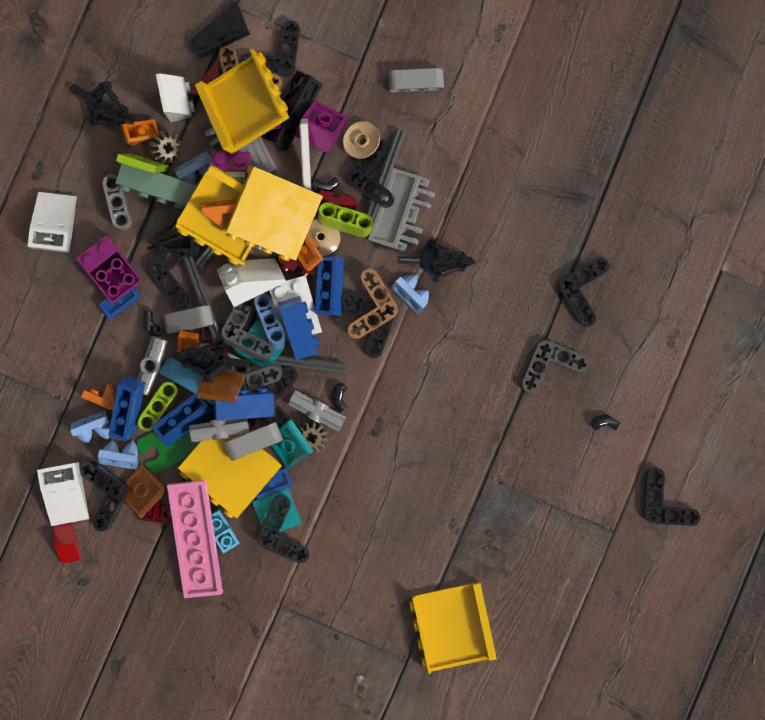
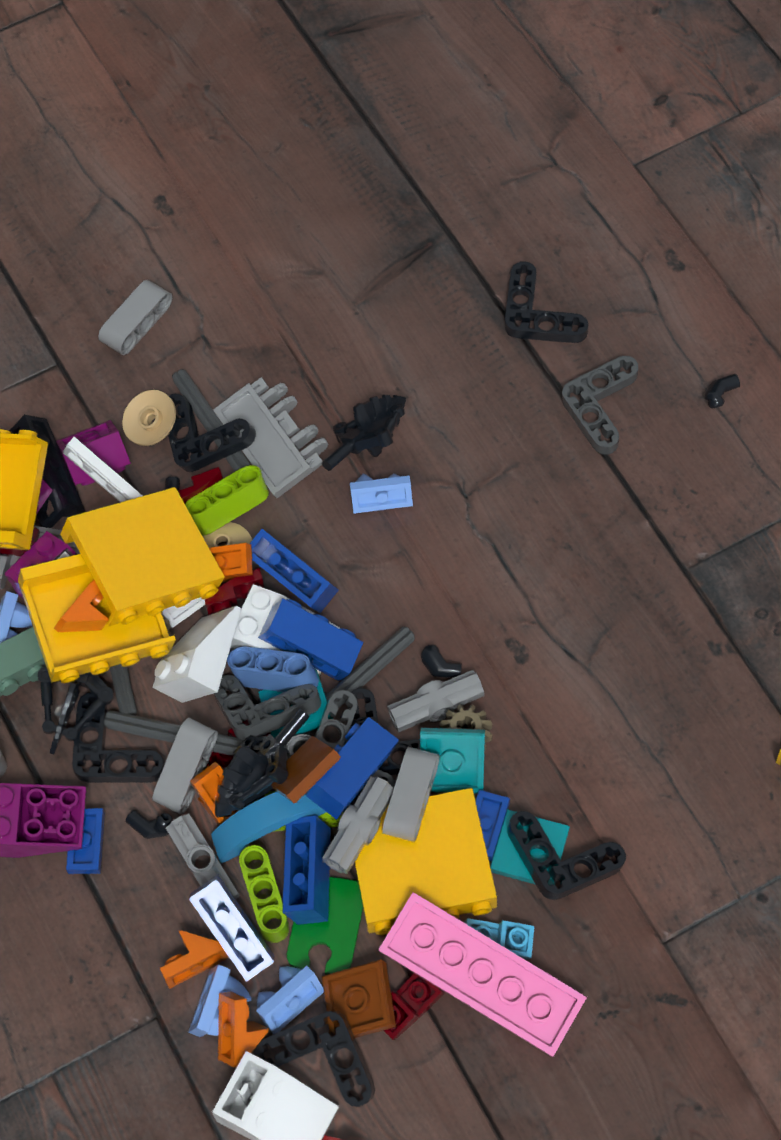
camera: 45 degrees left, 25 degrees down
black beam [341,292,394,358] -> none
medium nougat beam [348,269,398,339] -> none
none -> orange slope [218,991,269,1068]

